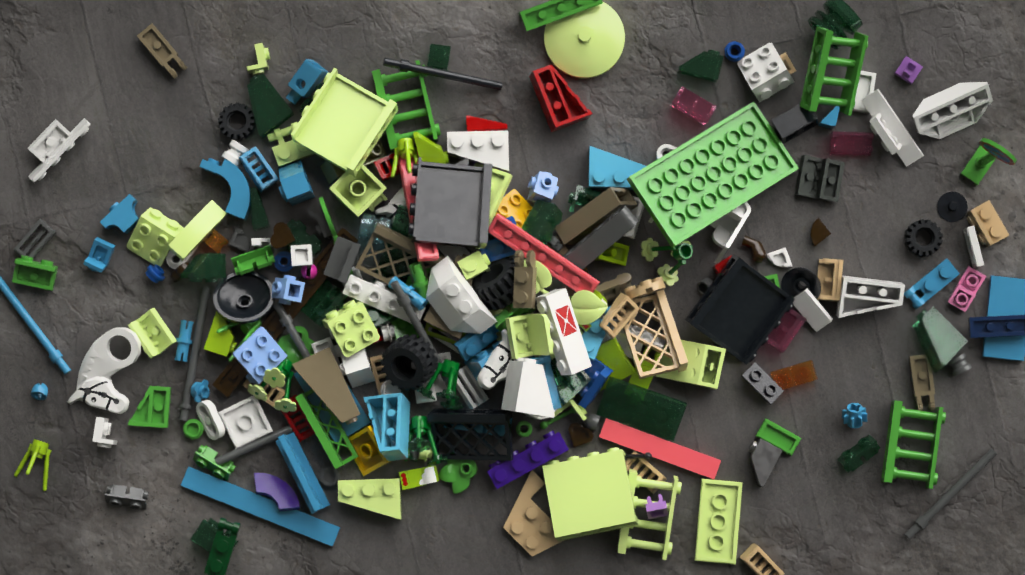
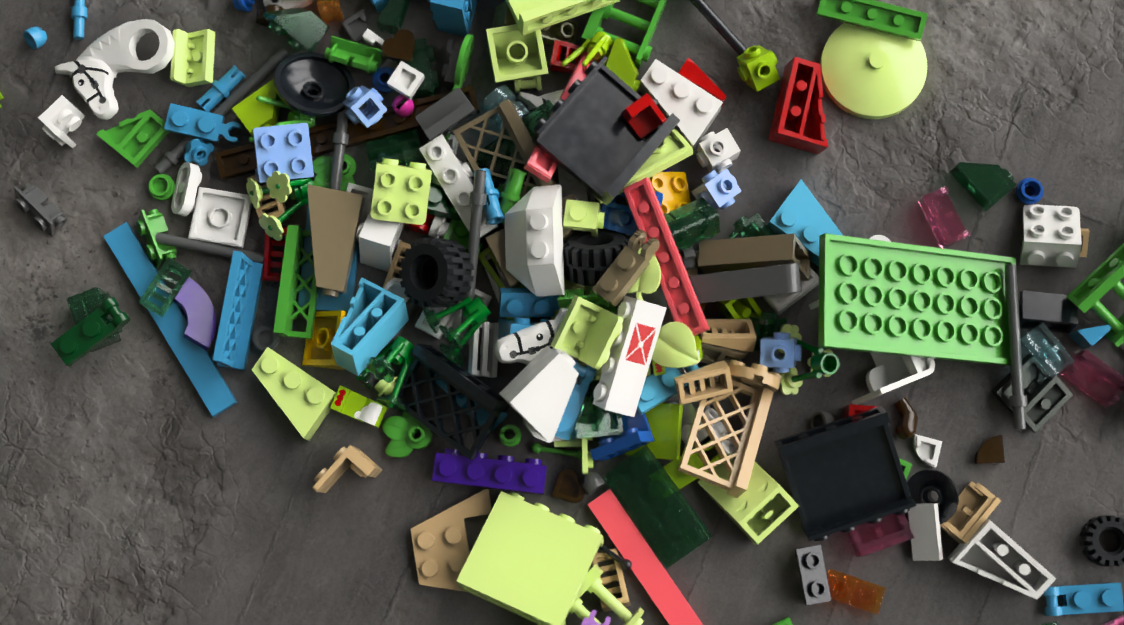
camera: 40 degrees right, 5 degrees down
none -> clear green slope [138,257,192,317]
none -> dark azure plate [164,103,242,144]
none -> tan bracket [312,445,382,493]
none -> red panel [621,93,667,139]
none -> white brick [696,128,741,172]
none -> tan slope [700,319,757,352]
none -> lime brick [736,45,780,92]
none -> clear green bracket [750,312,787,351]
none -> light blue brick [760,332,802,373]
none -> dark grey bar [1005,265,1028,430]
none -> clear light blue hips [1021,322,1075,378]

